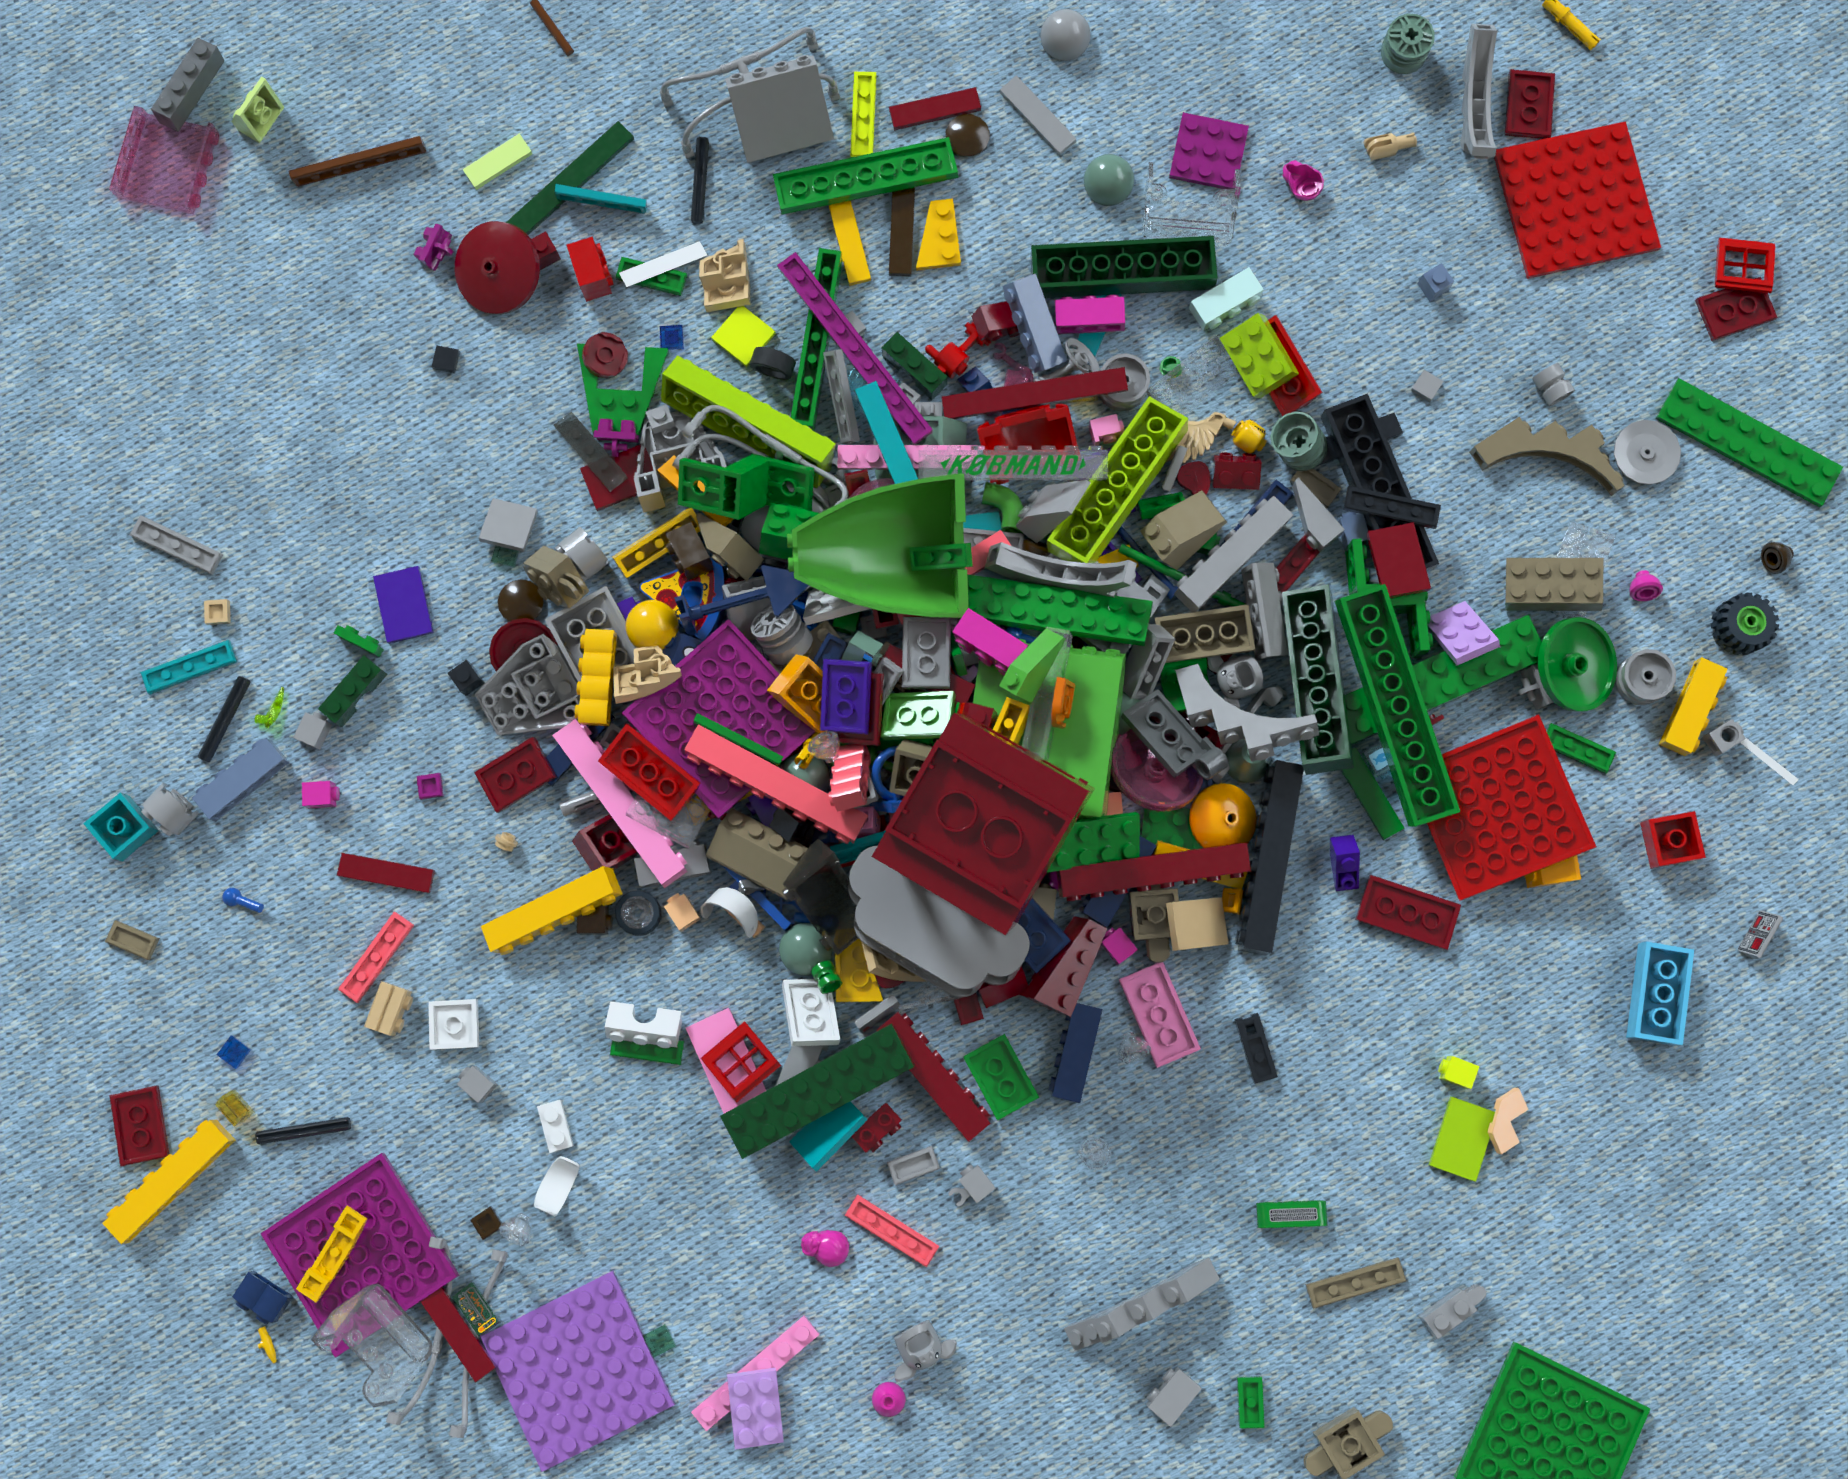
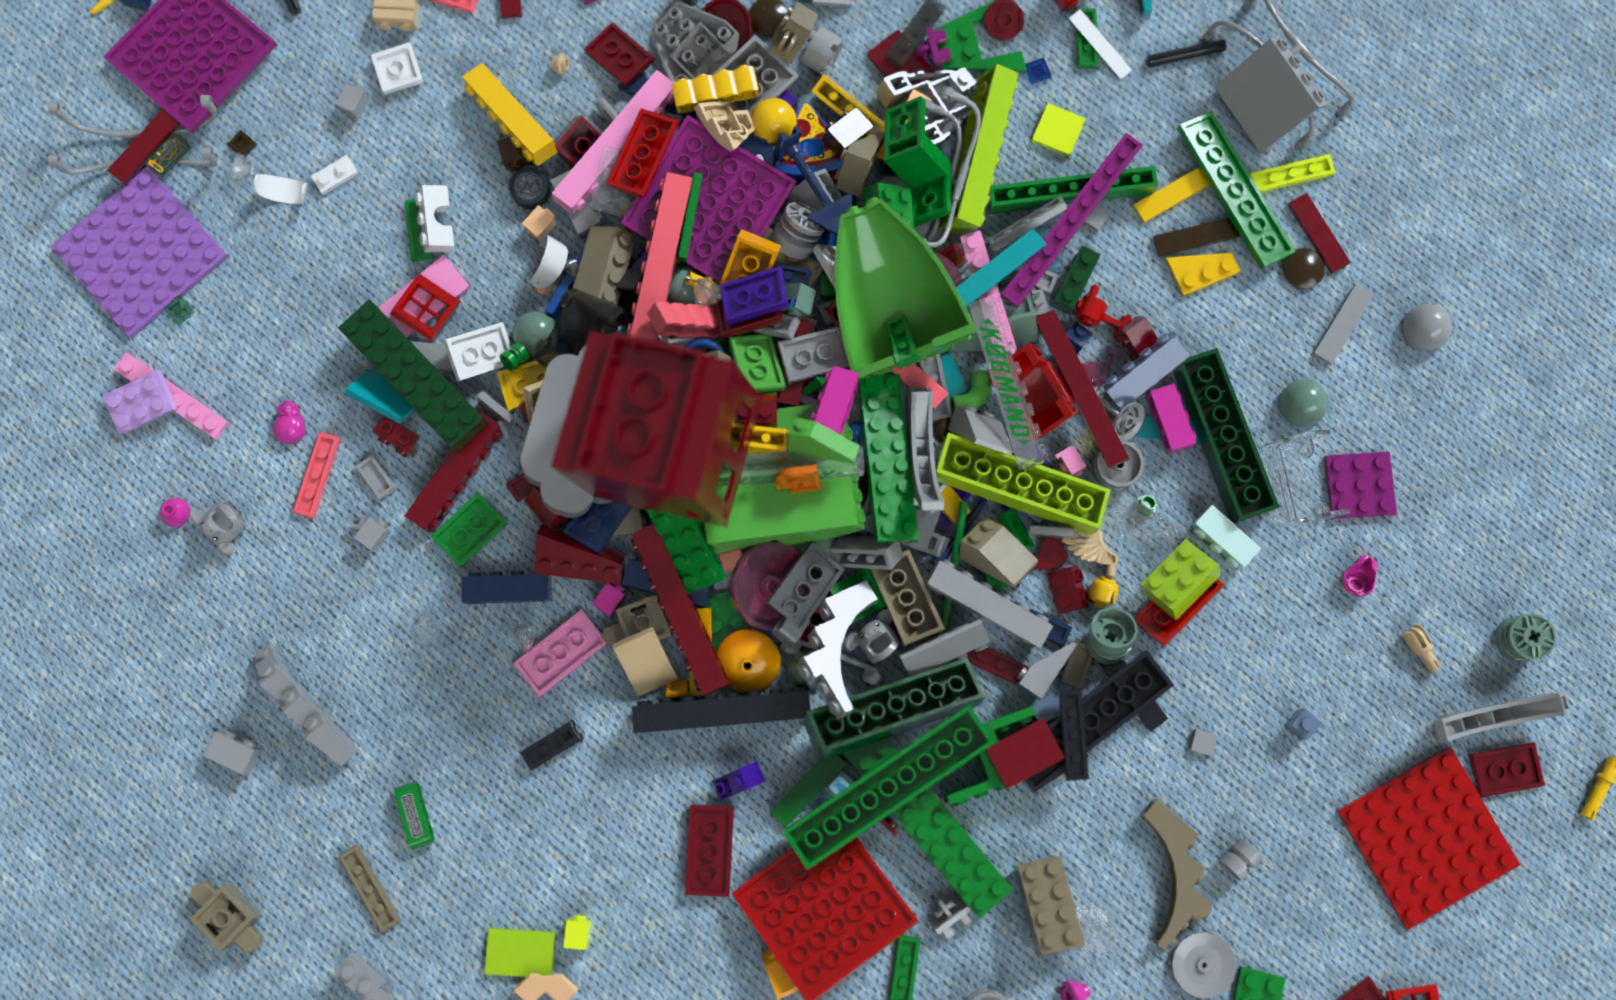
camera: 70 degrees right, 0 degrees up
yellow slope [296,1206,367,1302] -> none
clear windscreen [311,1284,432,1408] -> none
tan slope [699,239,751,312] -> none
black tyre [749,347,796,380] -> none
green plate [1237,1376,1265,1428] -> none
lavender plate [1427,601,1500,665] -> none
green dish [1538,617,1617,712] -> none

